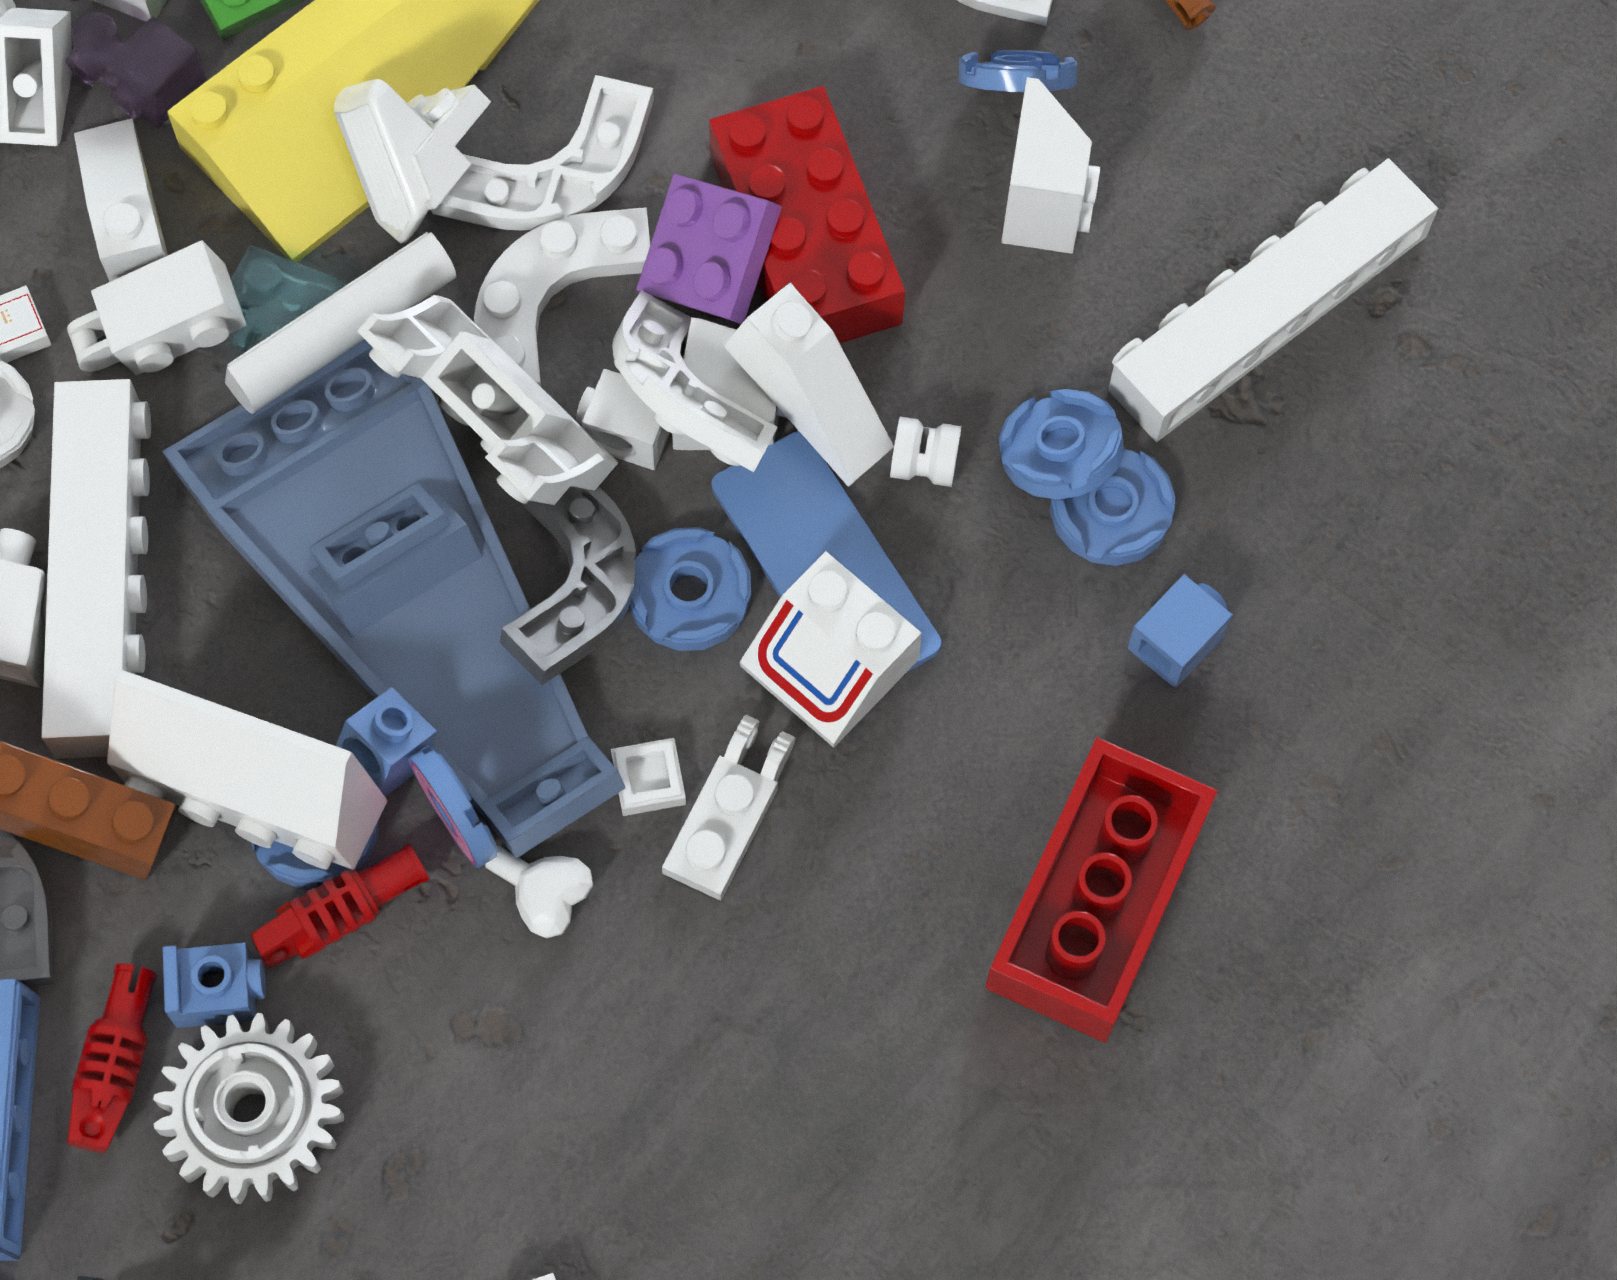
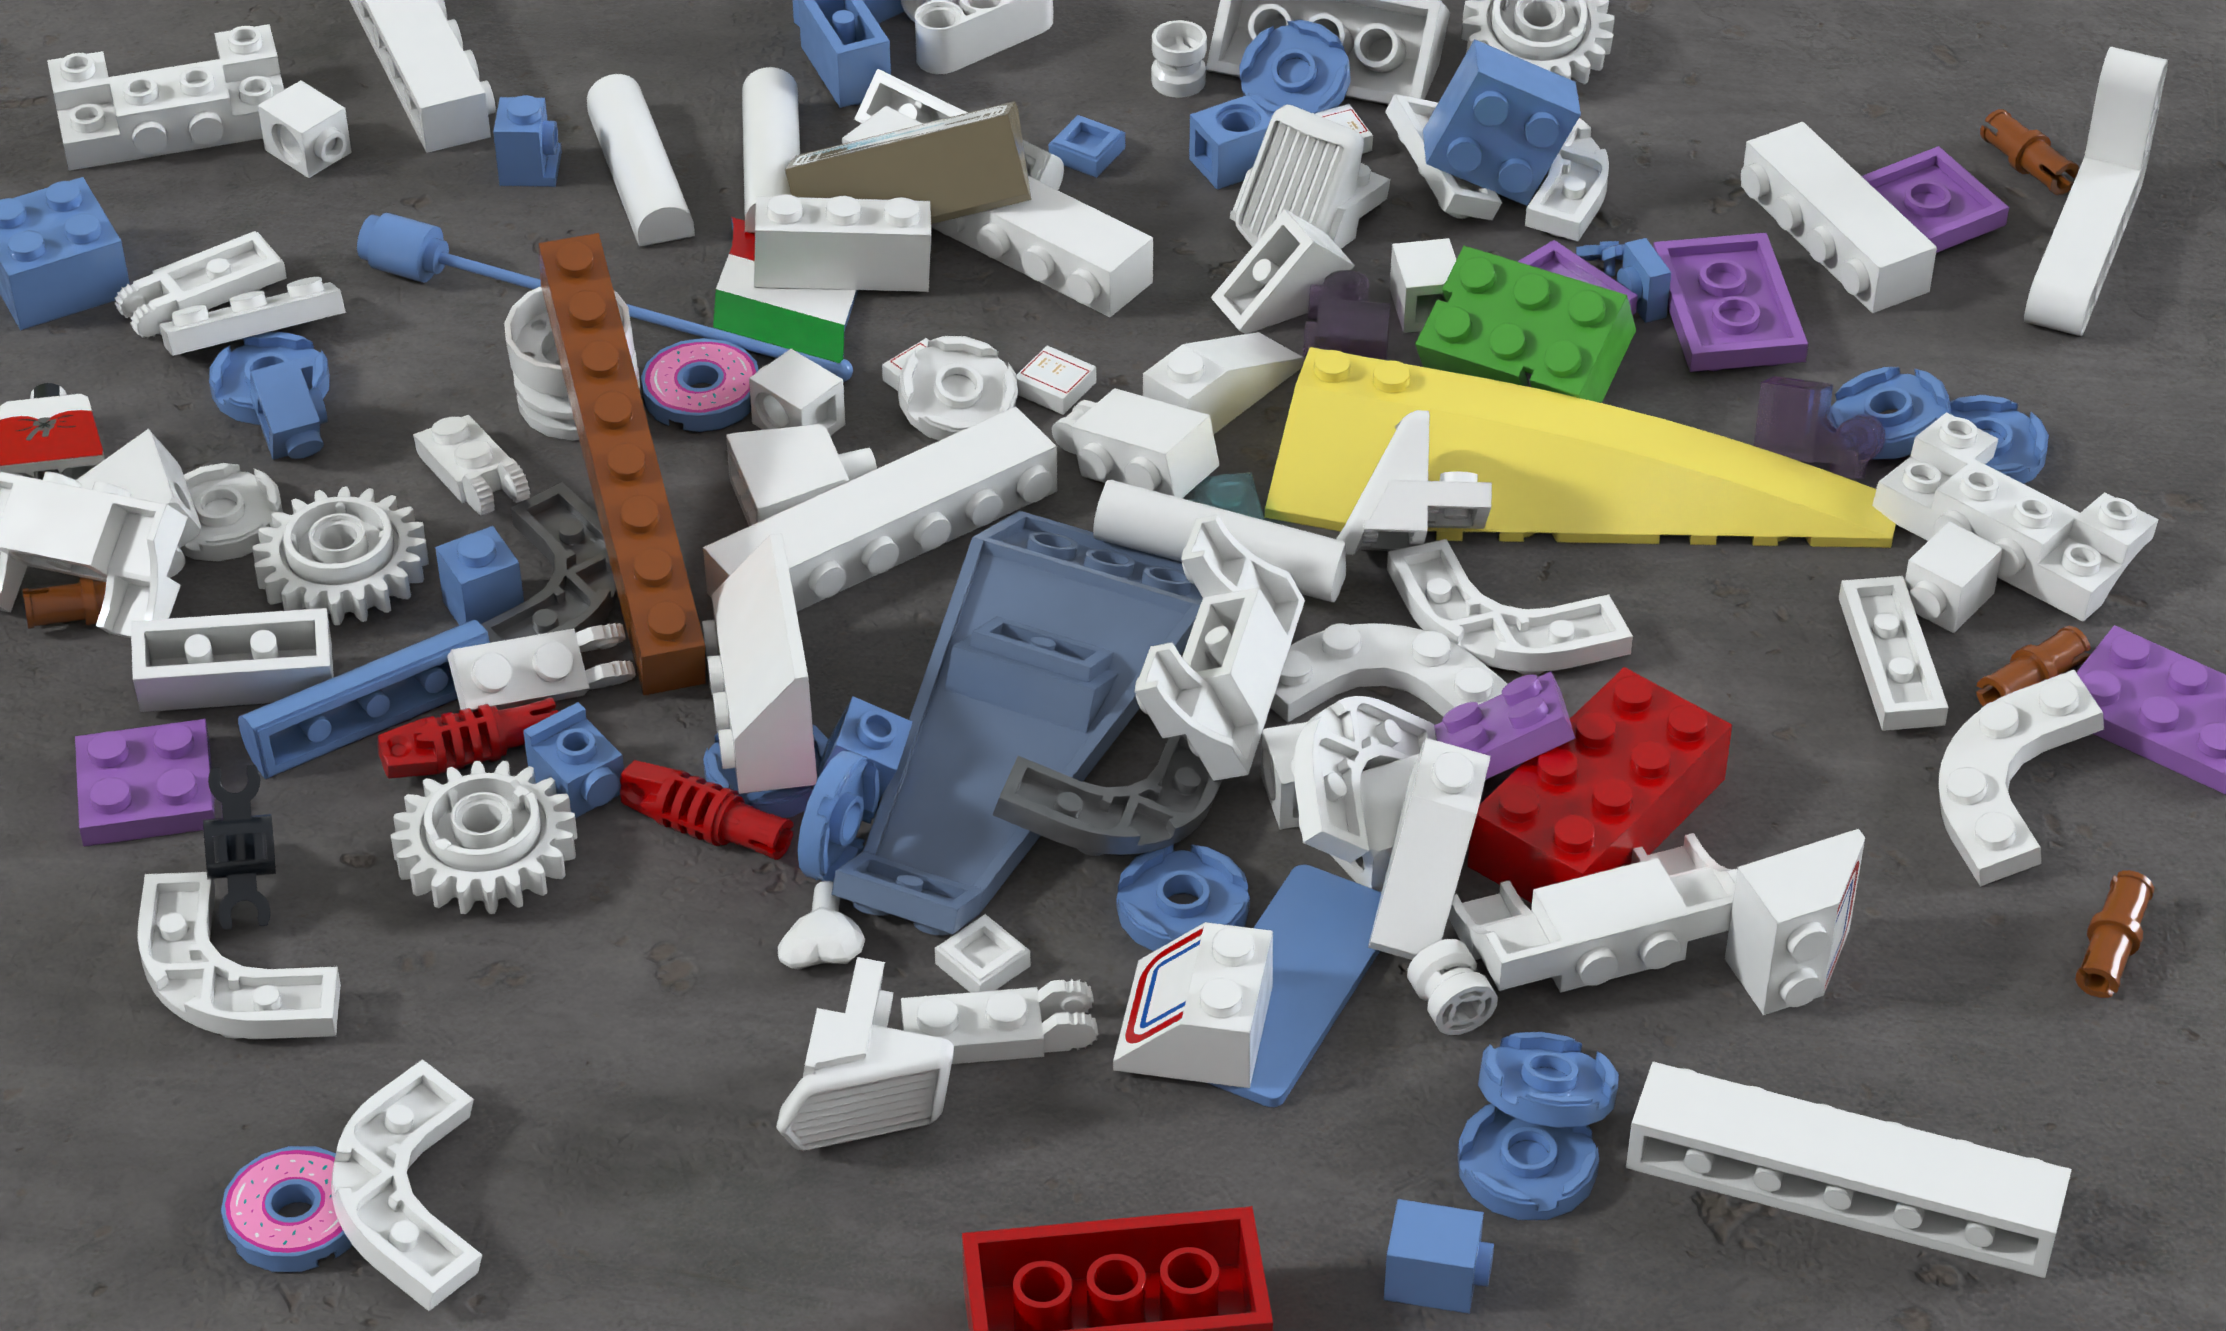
camera: 60 degrees right, 25 degrees down
medium blue tile [958,50,1078,92] -> none
none -> white hinge [447,623,636,712]
none -> white piece [776,957,954,1150]
none -> white bracket [1448,833,1737,993]

